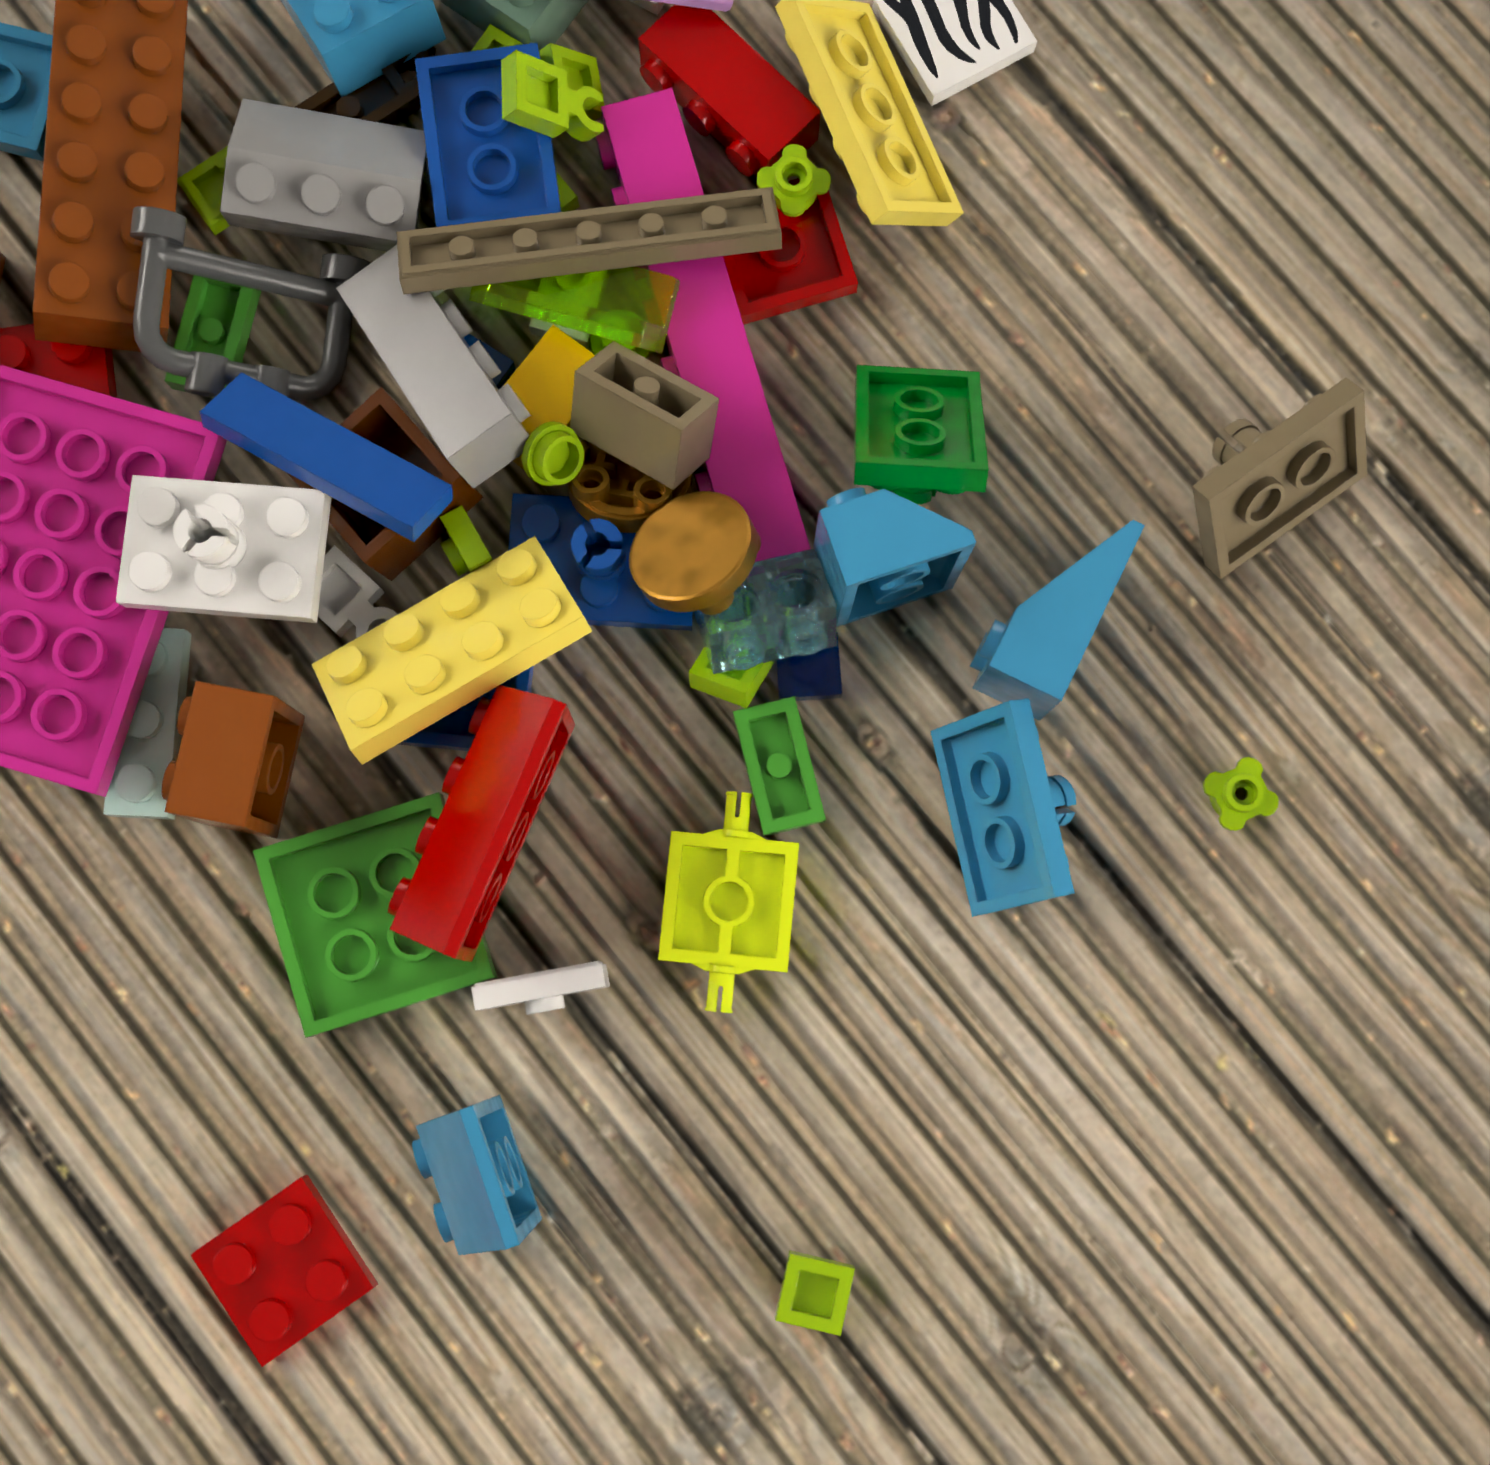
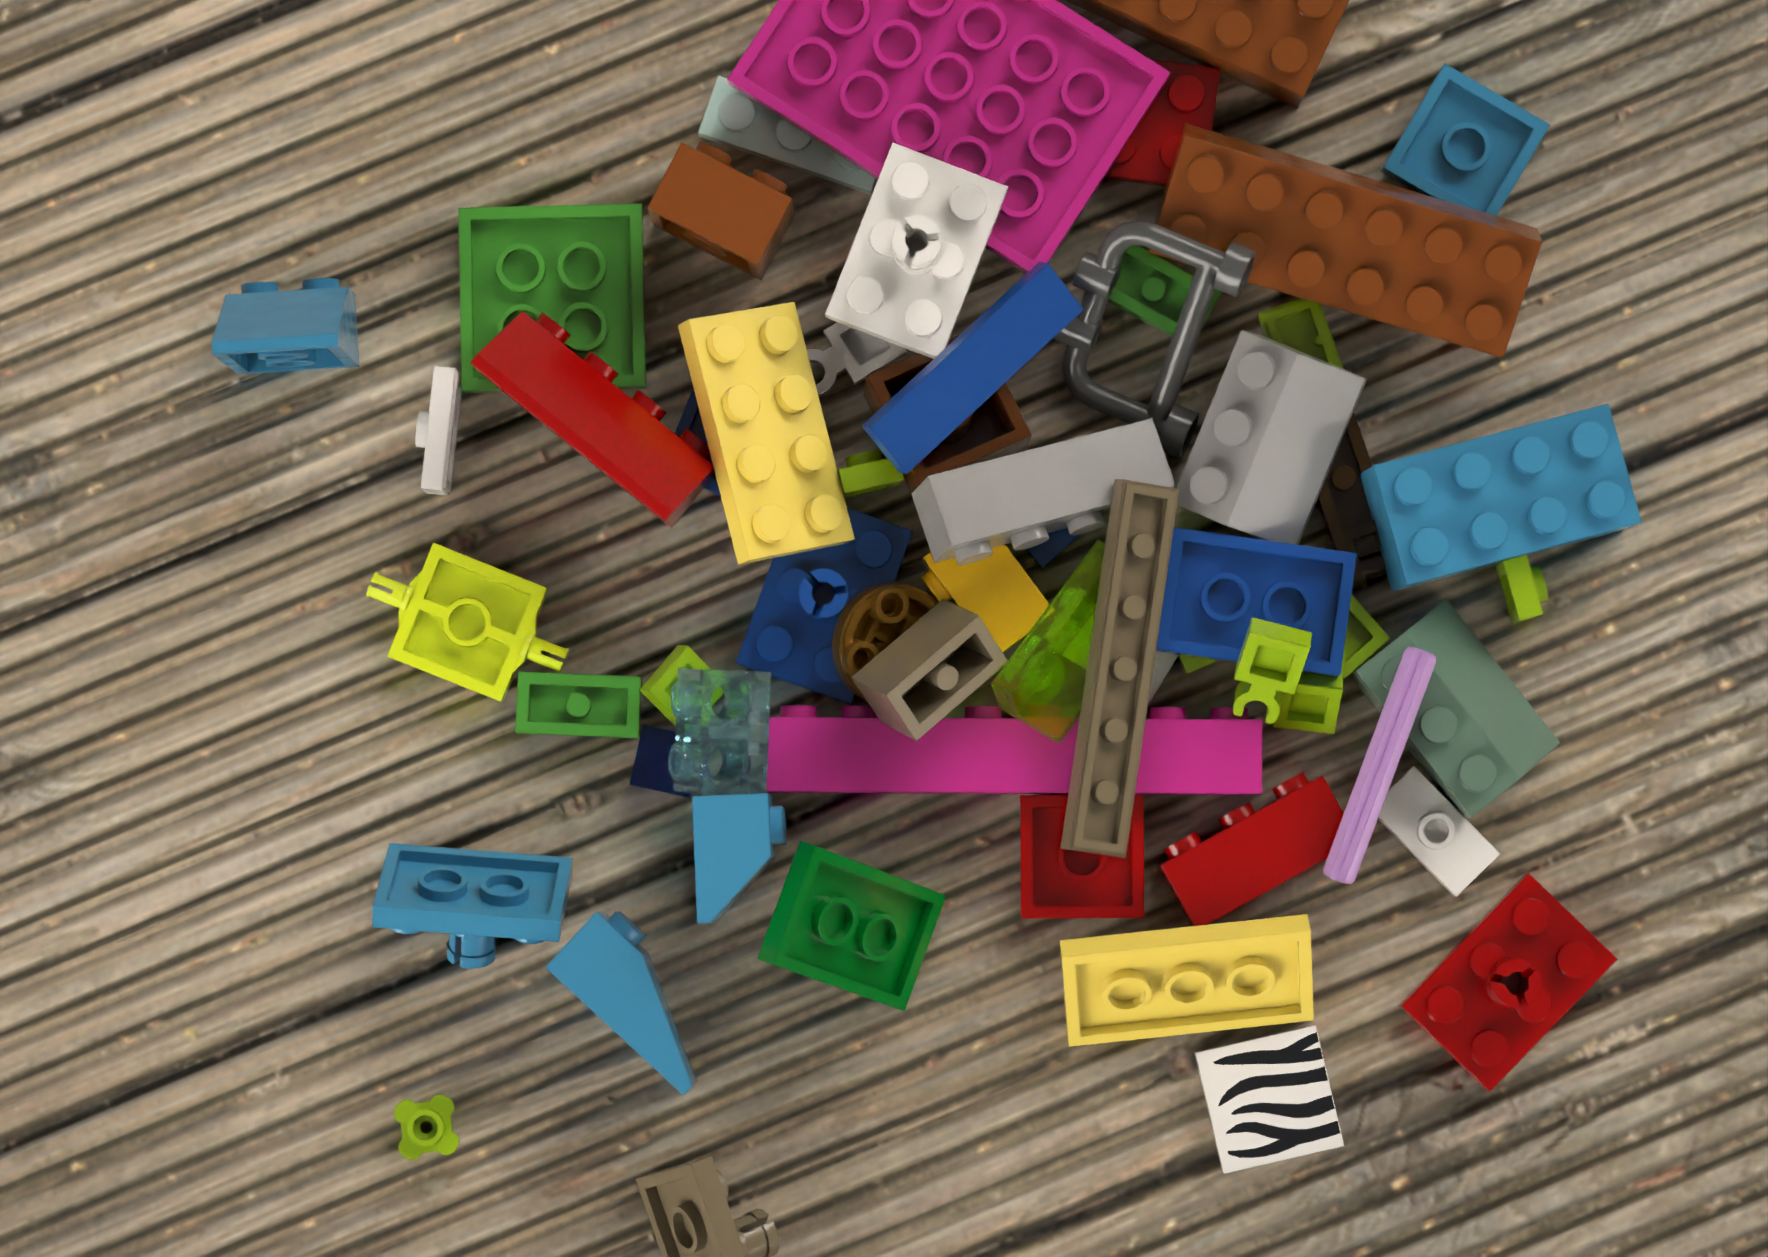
camera: 110 degrees right, 5 degrees up
red plate [190,1175,378,1367] -> none
lime plate [522,421,584,486] -> none
pearl gold tile [629,491,761,615] -> none
lime plate [757,144,831,217] -> none
lime plate [775,1250,855,1336] -> none

